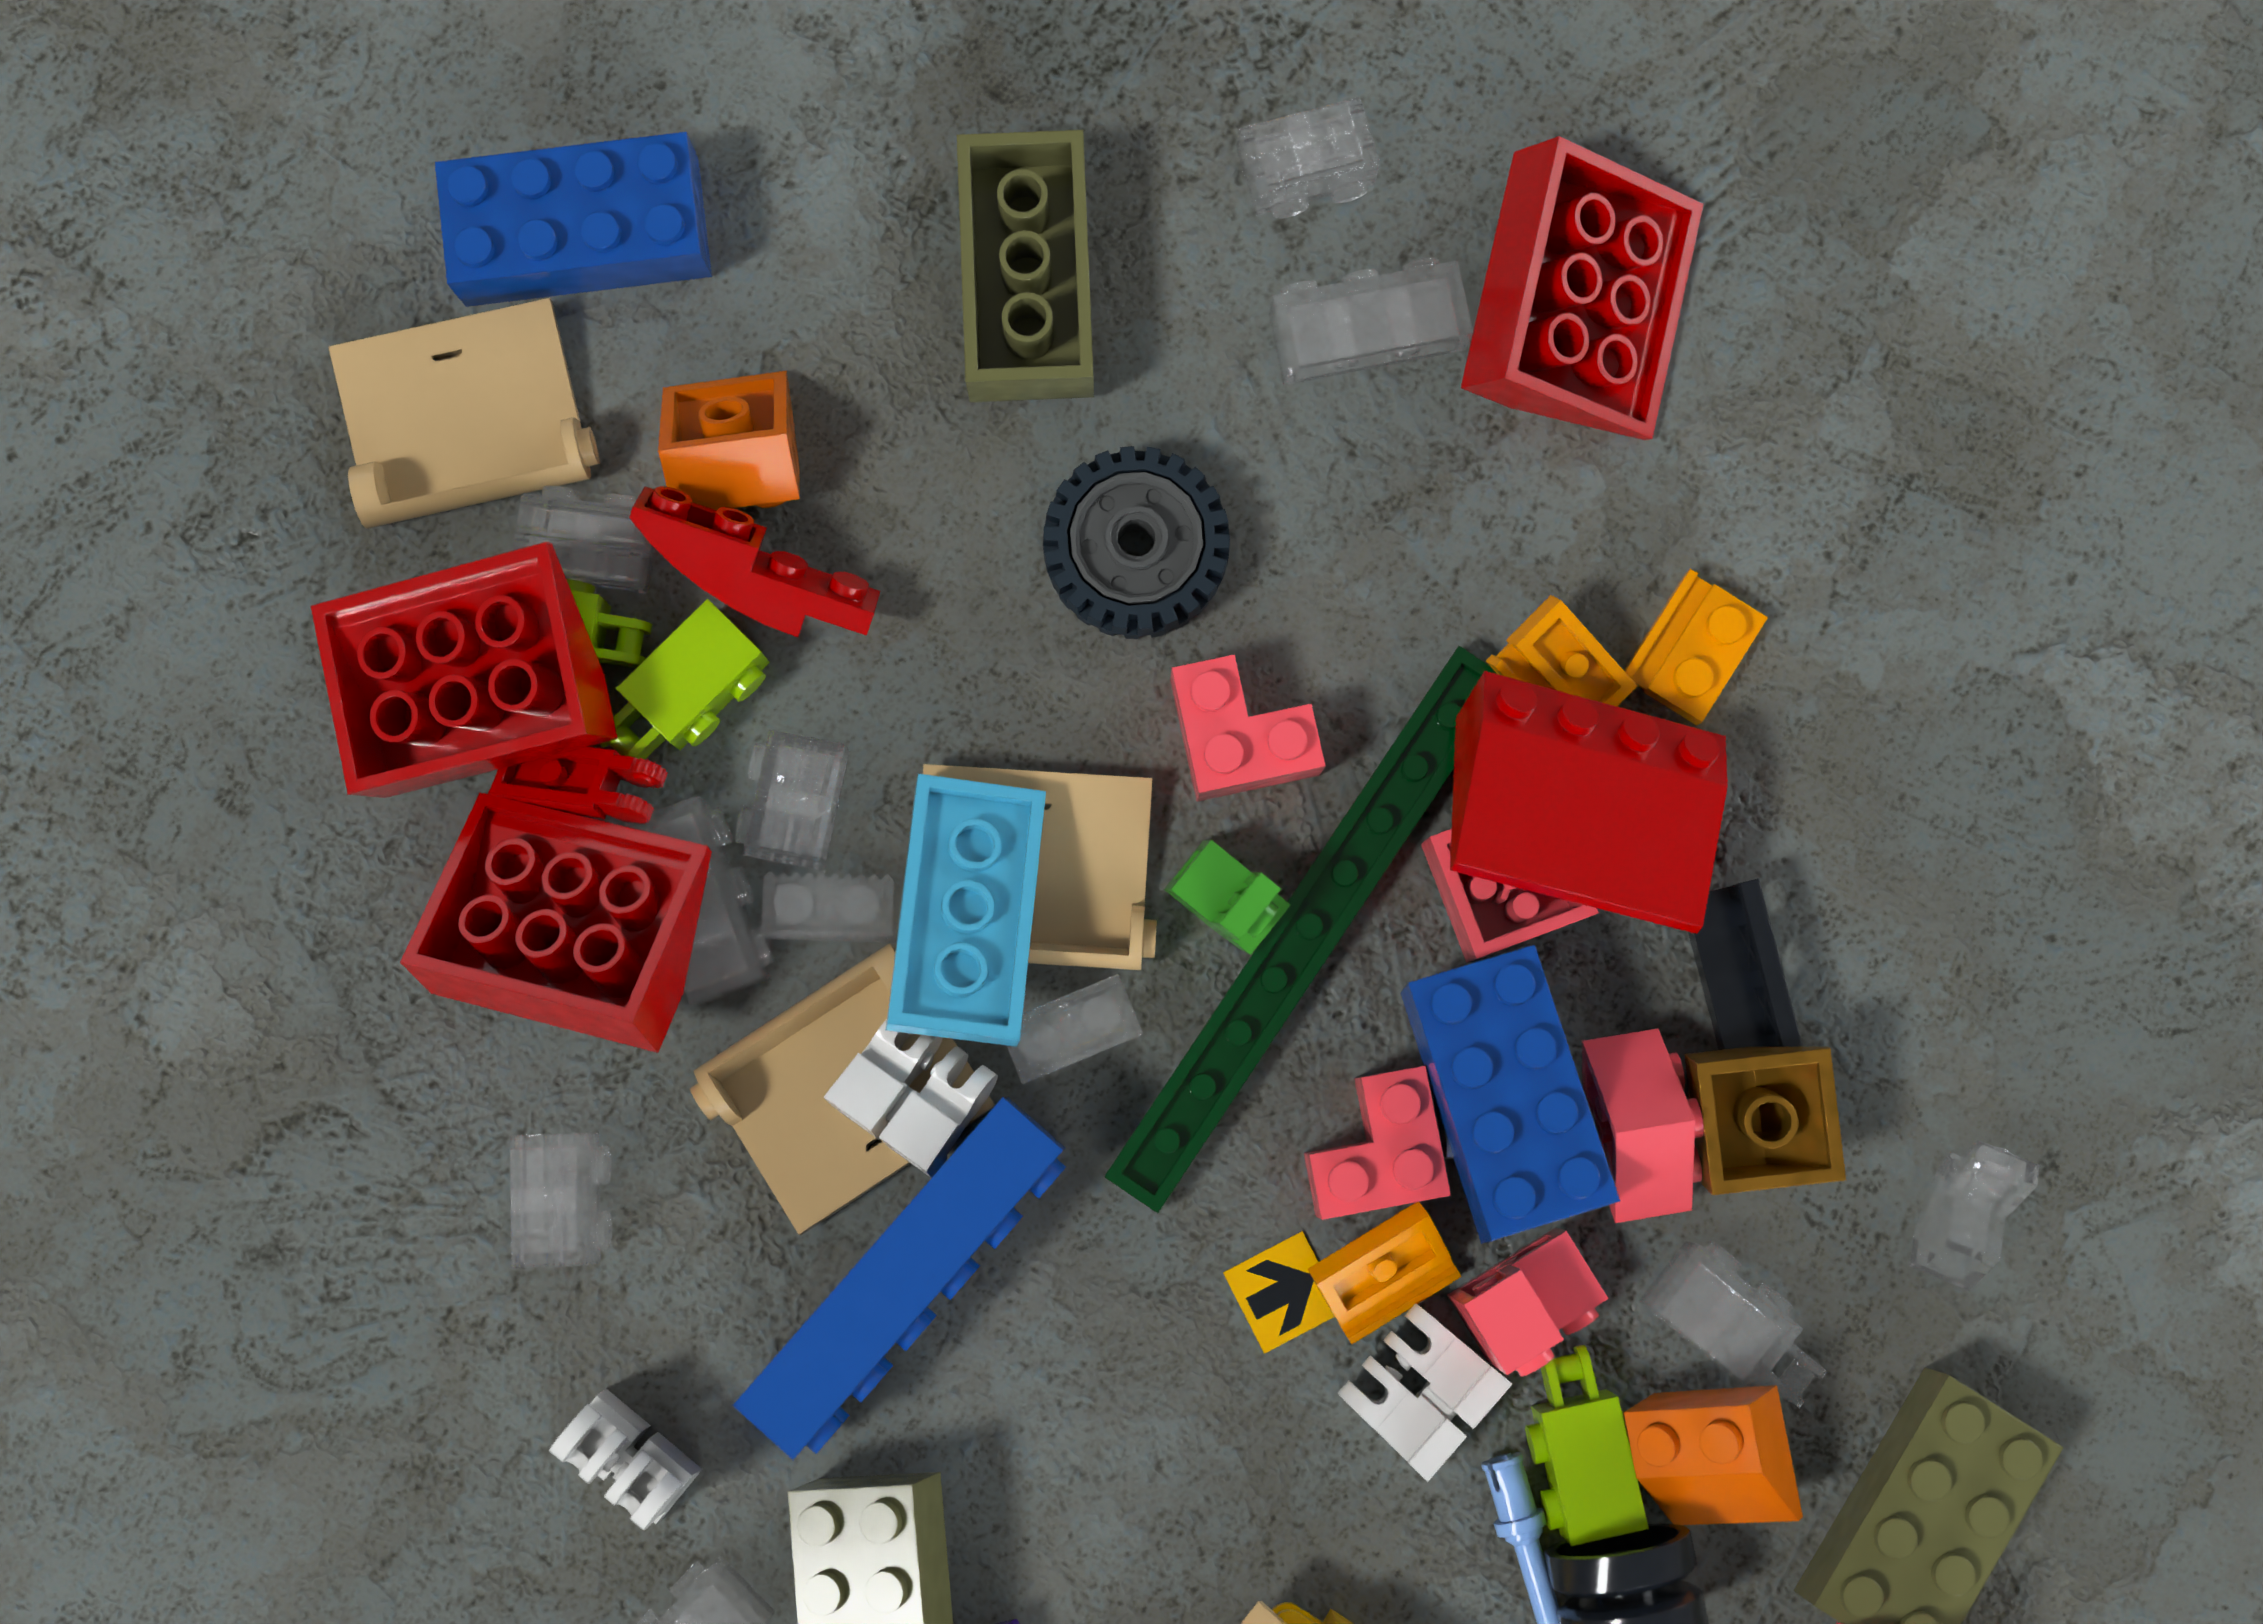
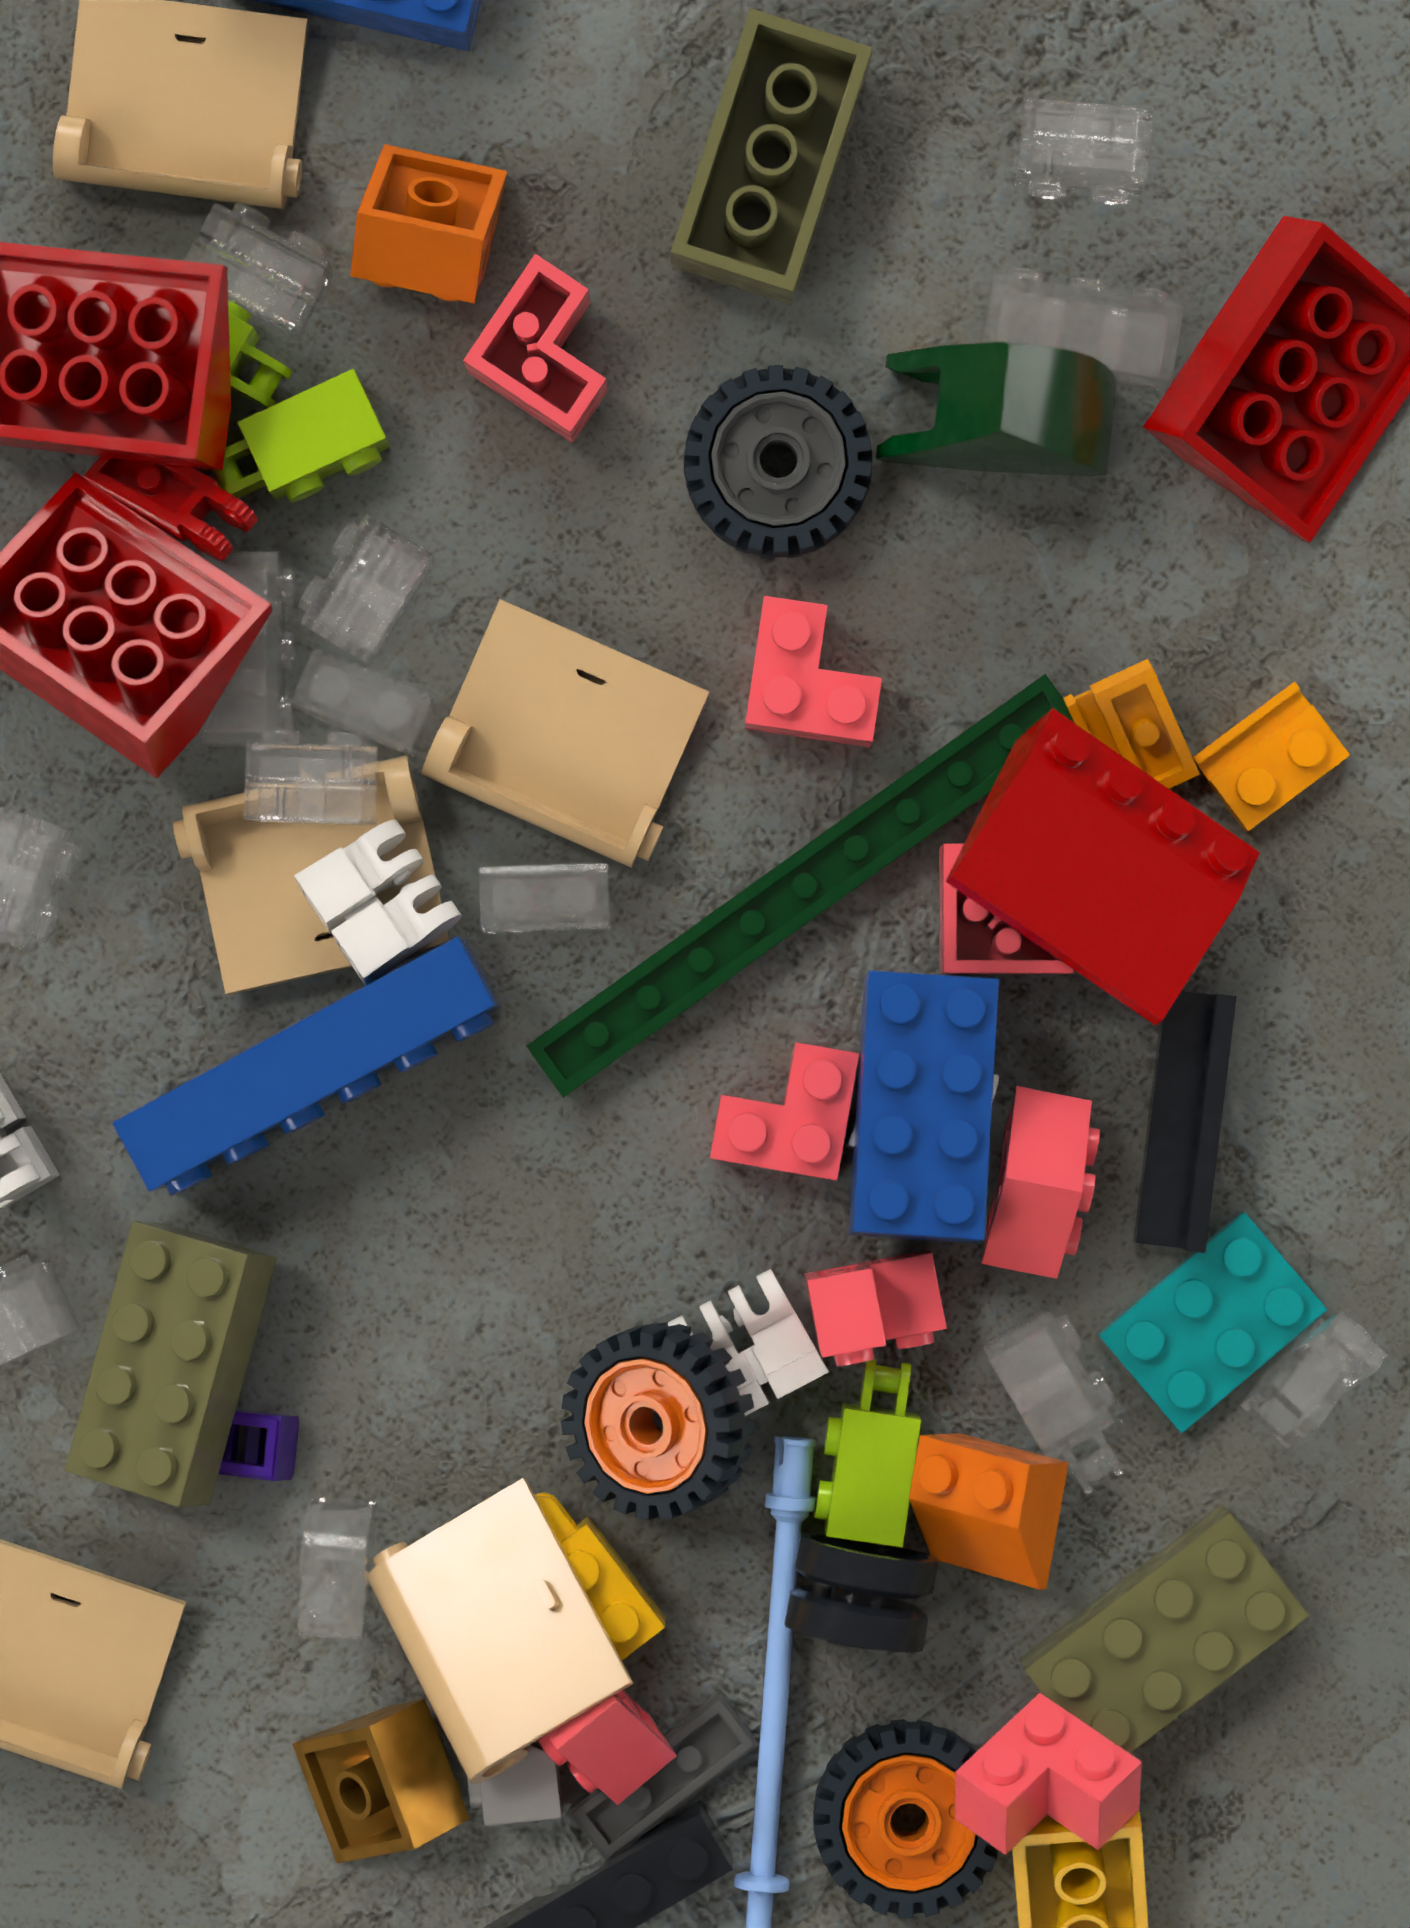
camera: 25 degrees right, 5 degrees up
red slope [629,486,881,638] -> none
medium azure plate [886,774,1046,1047] -> none
bright green brick [1163,839,1291,955] -> none
yellow sticker [1223,1231,1335,1354] -> none
light orange plate [1307,1202,1462,1345] -> none
pearl gold slope [1685,1047,1846,1195] -> none
none -> clear brick [244,730,380,826]
none -> coral brick [463,254,608,443]
none -> wheel [561,1322,756,1520]
none -> dark green piece [875,342,1116,476]
none -> teal plate [1097,1211,1328,1434]

